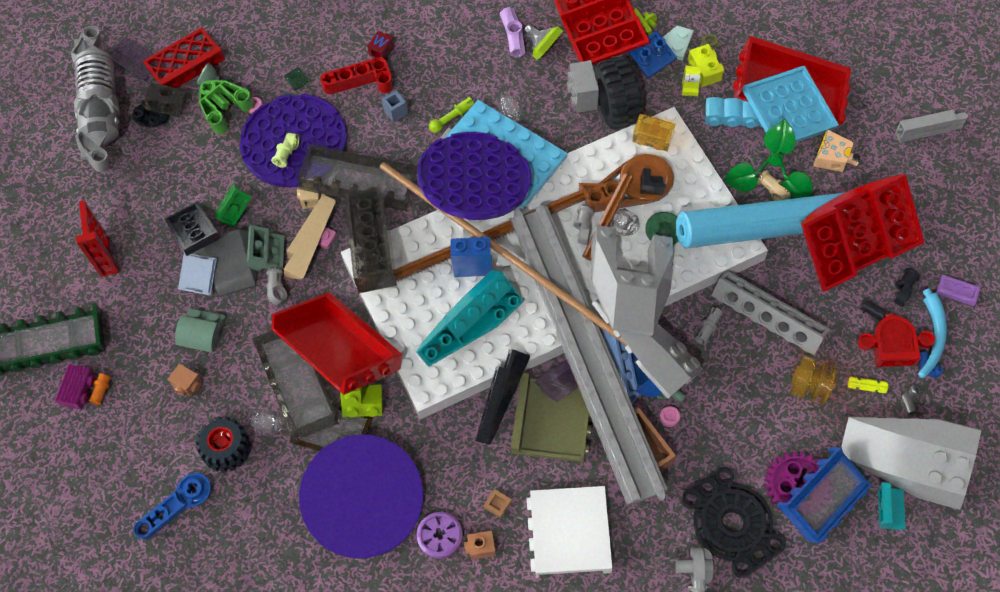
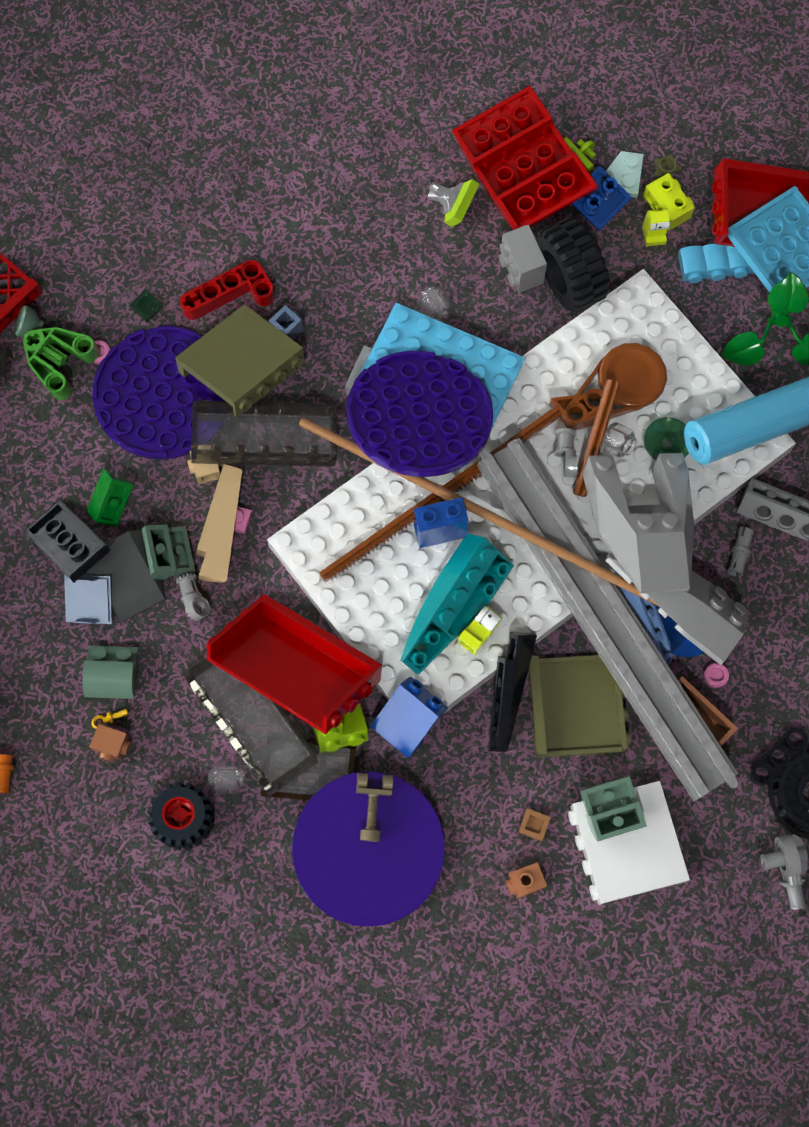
camera: 15 degrees left, 10 degrees up
blue beam [134,473,211,540] -> none
yellowish green connector [271,133,299,168] -> none
clear smoke brick [345,187,397,294] -> none
dark red brick [367,31,395,60] -> none
medium lavender wheel [417,512,463,559] -> none
lime pin [429,97,475,133] -> none
lavender piece [500,7,525,58] -> none
clear purple piece [535,360,578,402] -> none
clear yellow brick [632,114,676,152] -> none
black panel [640,168,666,195] -> none
tan connector [757,170,791,201] -> none
none -> yellow hand [91,709,129,729]
none -> olive panel [175,304,305,418]
none -> dark tan bar [356,773,393,842]
none -> panel [370,677,448,758]
none -> neon yellow leg [458,606,503,656]
none -> sand green brick [580,776,647,841]

